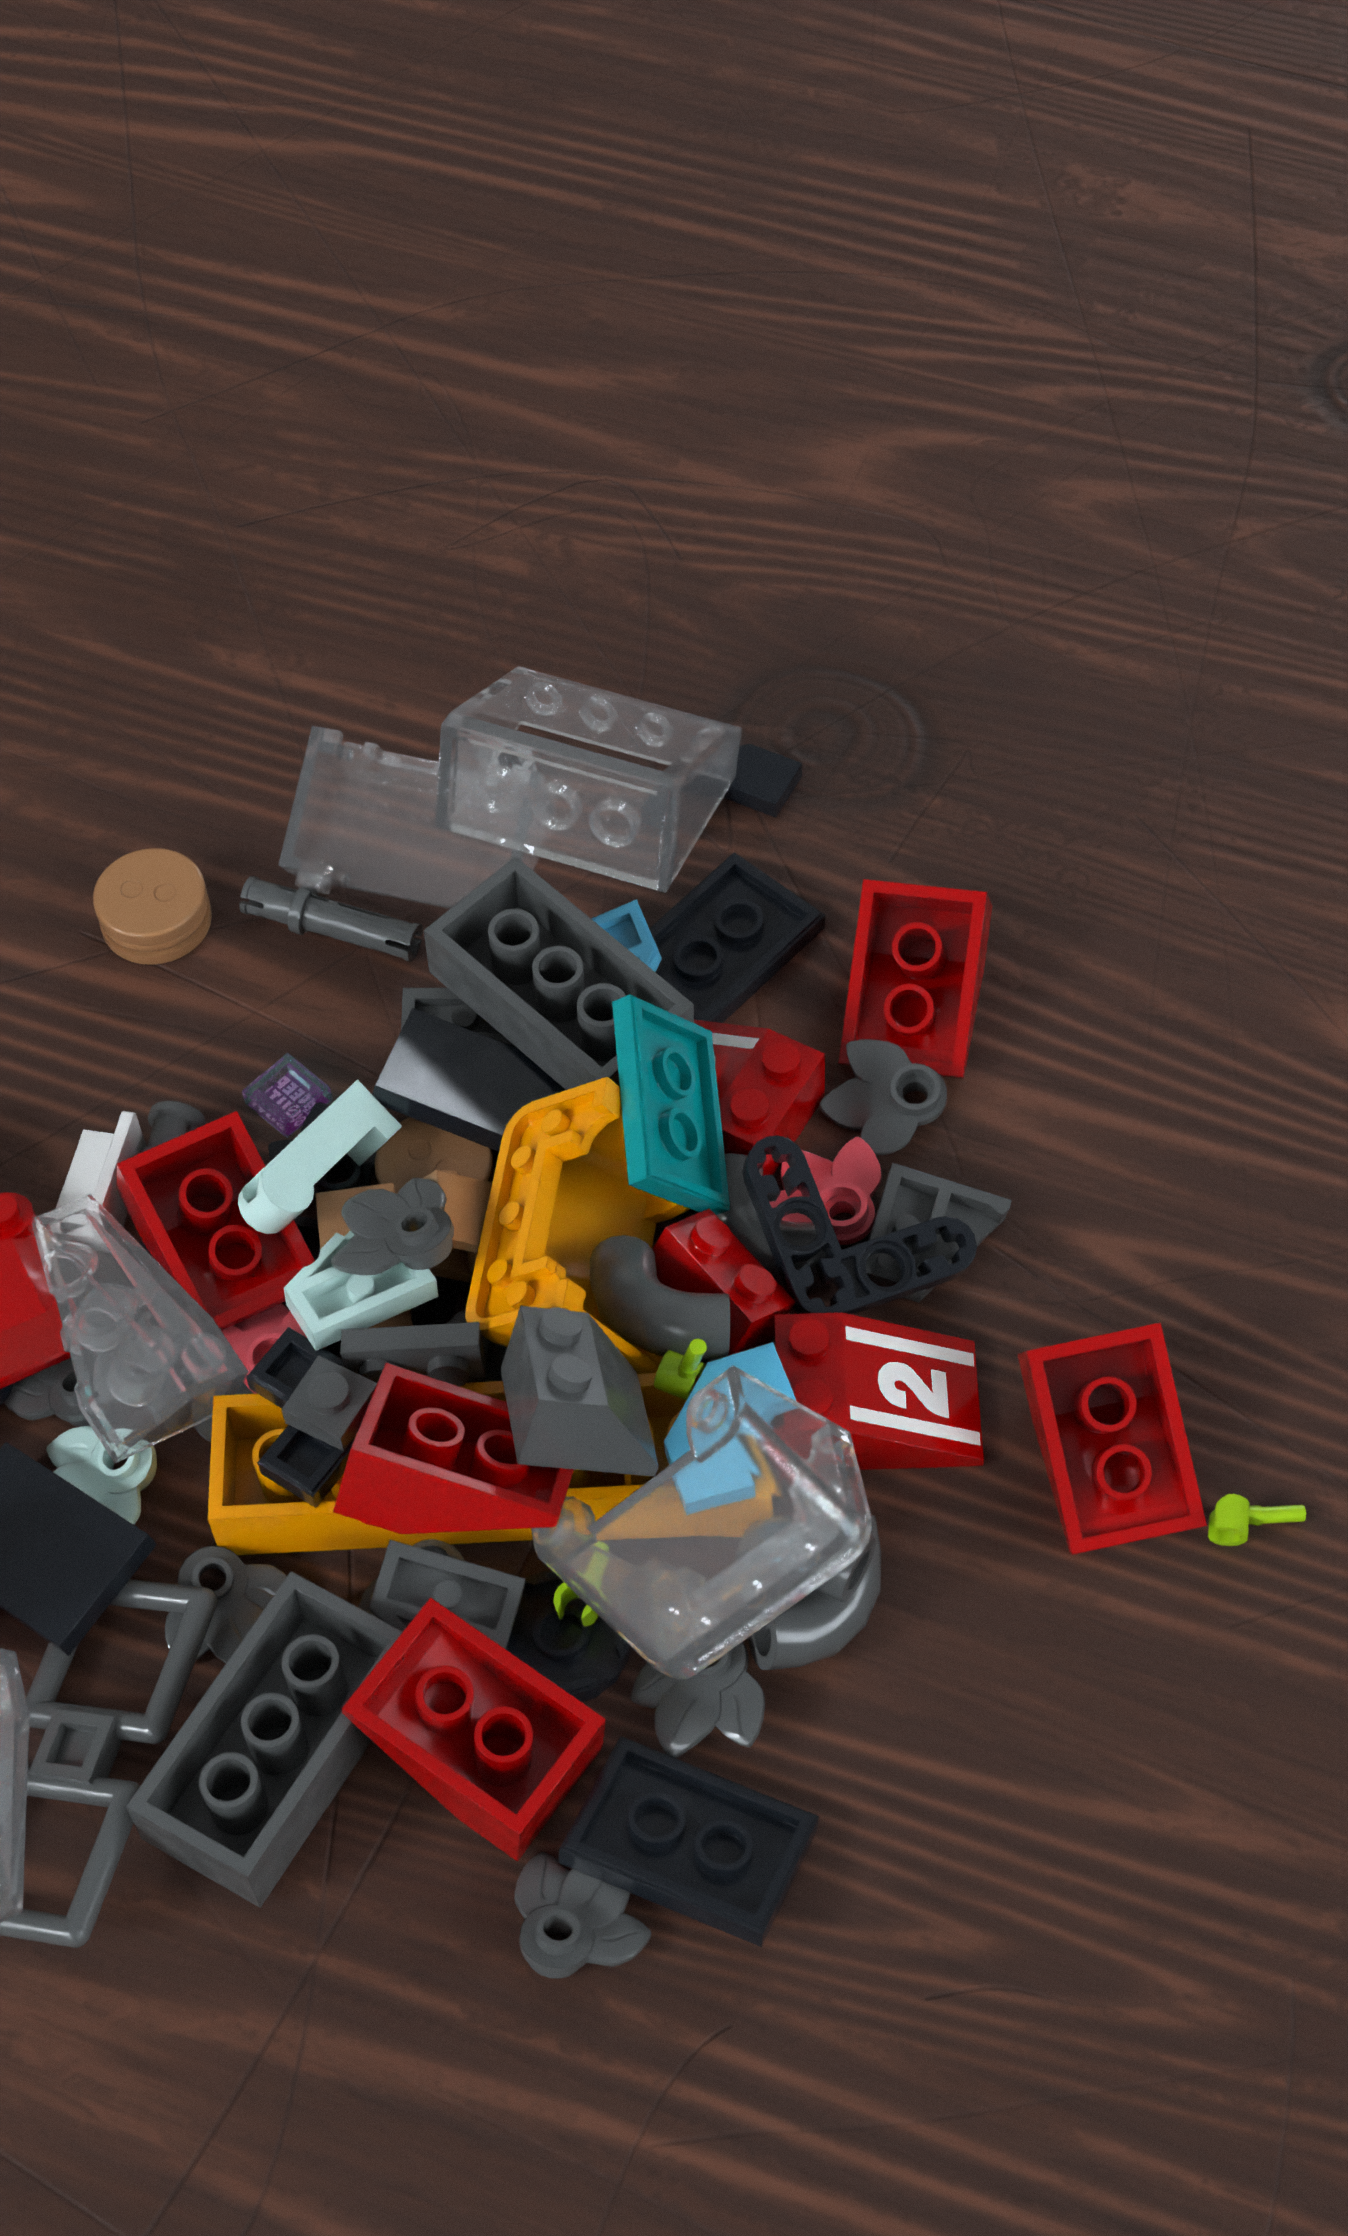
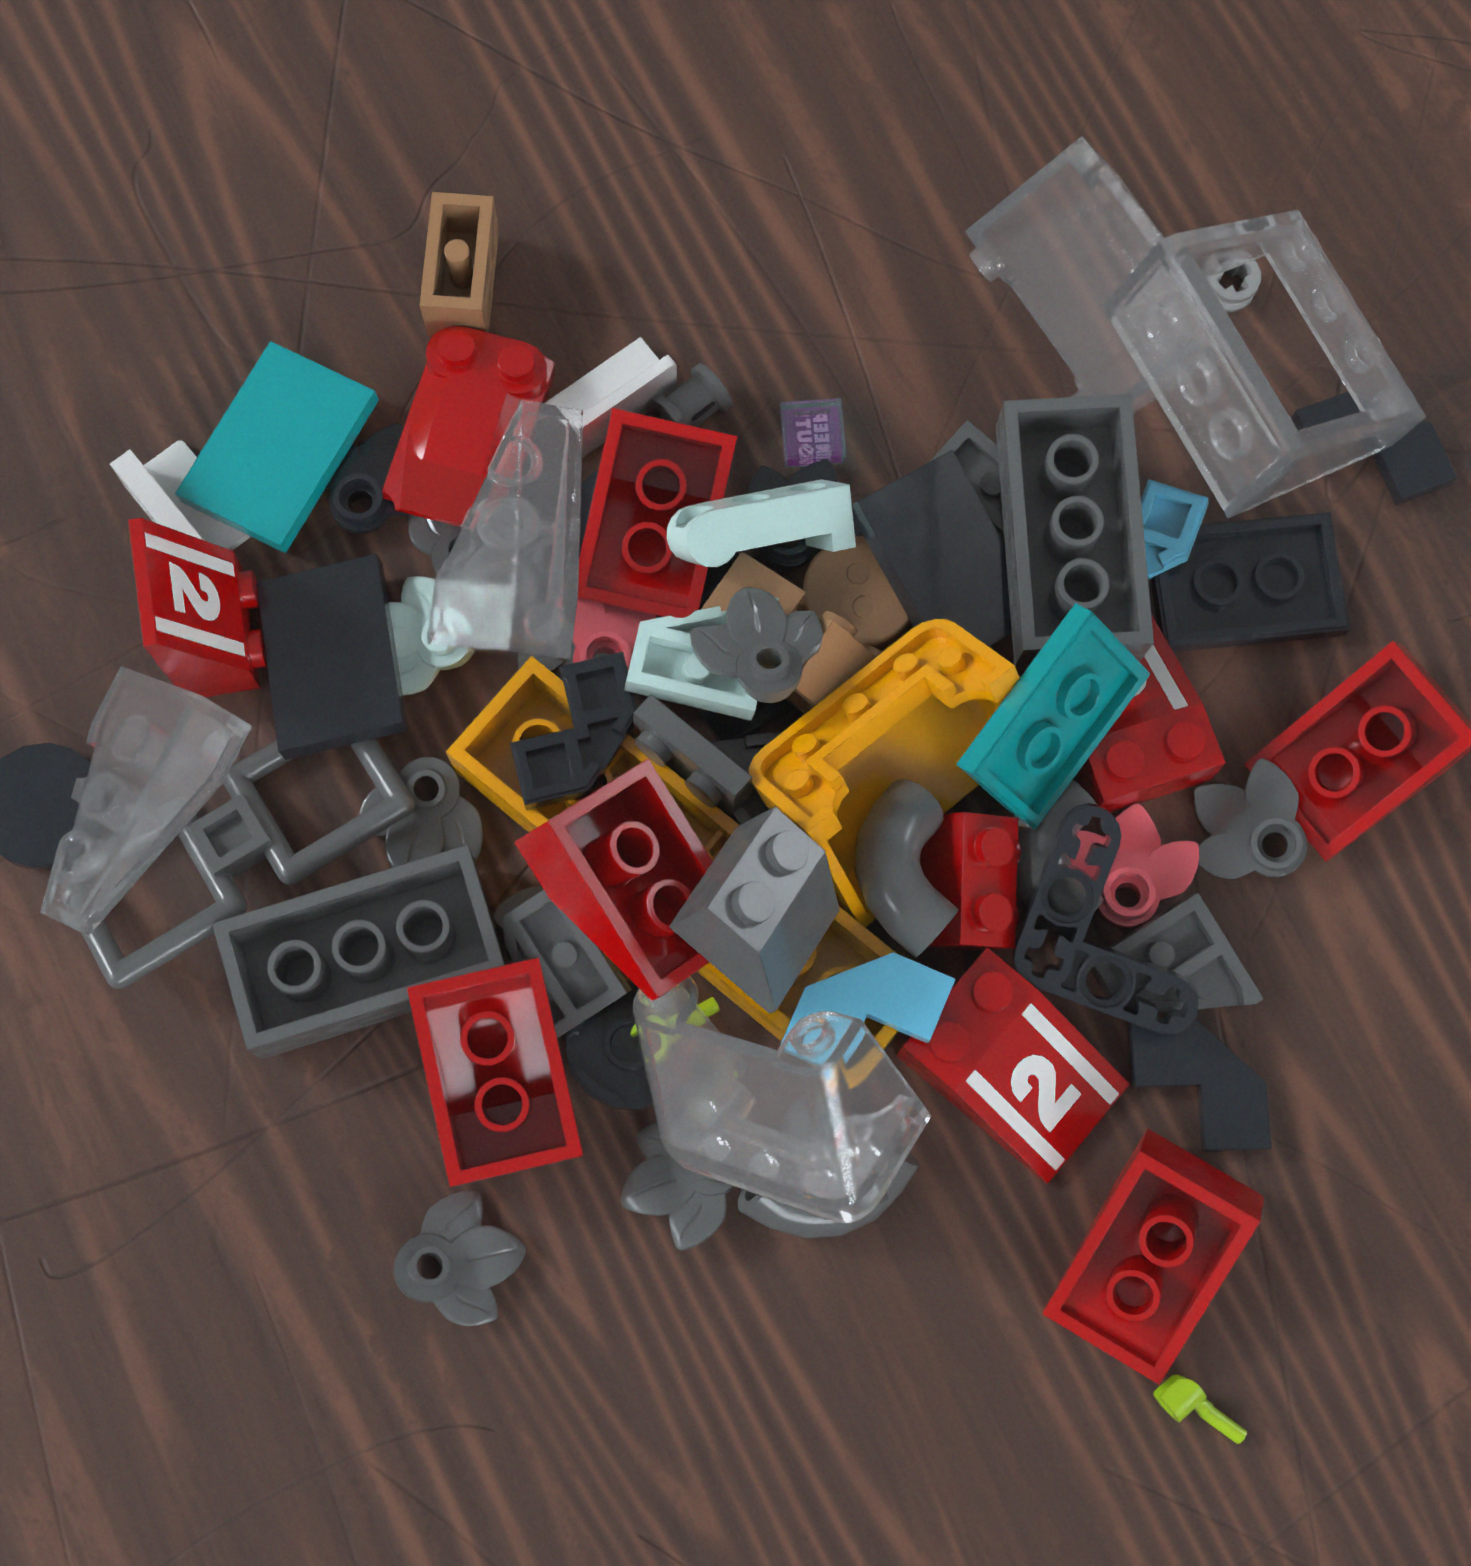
camera: 35 degrees right, 20 degrees up
medium nougat head [93,848,212,965] -> none
dark grey pin [239,875,423,962] -> none
dark grey plate [281,1355,377,1451] -> none
black tile [559,1736,819,1947] -> none
lime hand [654,1338,707,1400] -> none
none -> black tile [1127,1019,1272,1152]

